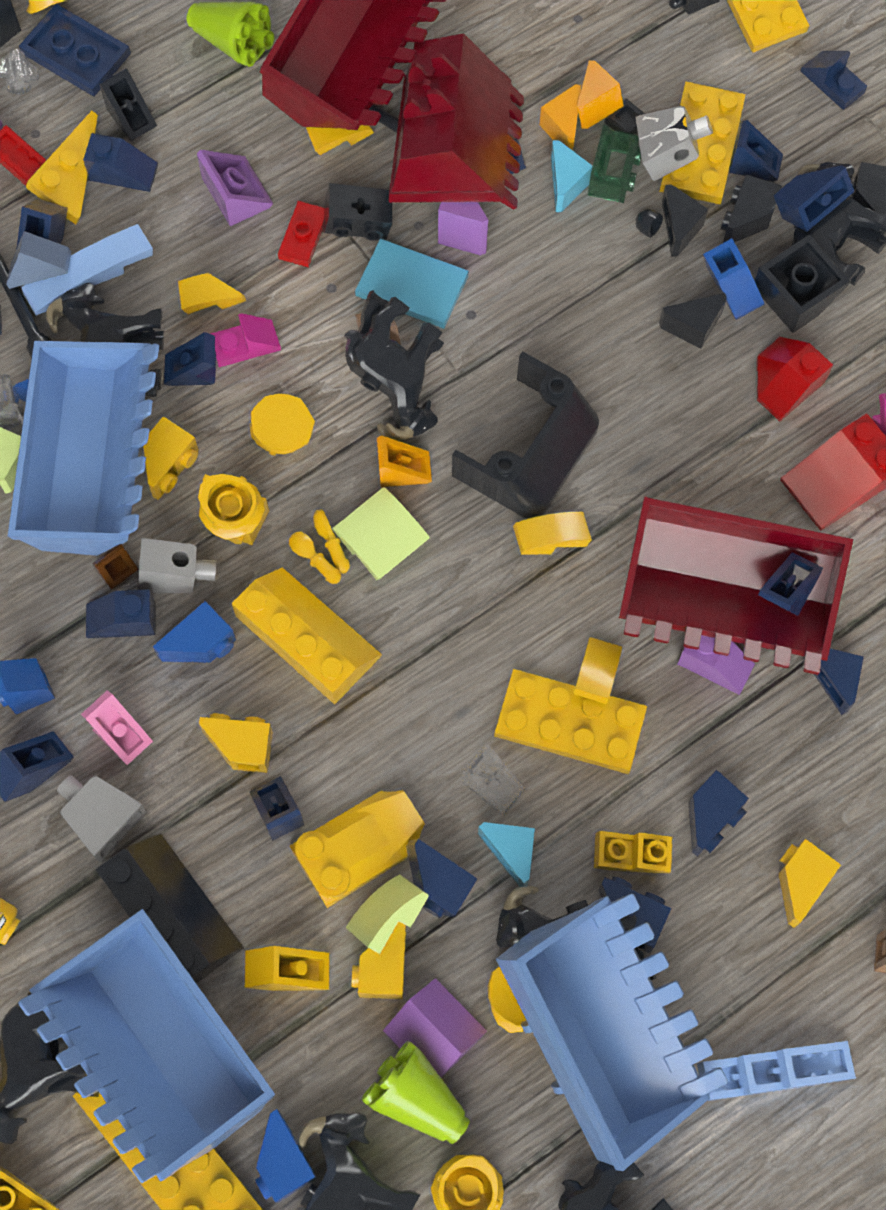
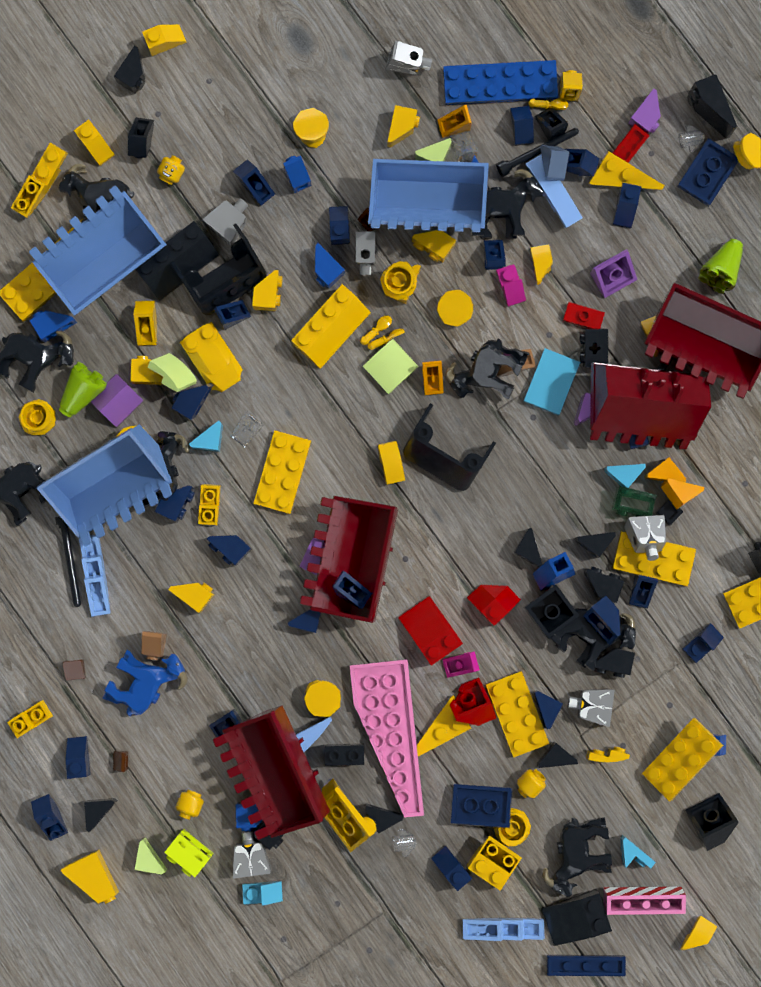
camera: 90 degrees right, 15 degrees up
bright pink slope [81,690,153,765] -> none
black slope [99,69,157,141] -> none
yellow slope [573,637,622,704] -> none
black hinge [635,209,663,238] -> none
none -> black piece [55,516,81,607]
none -> black windscreen [171,223,267,315]

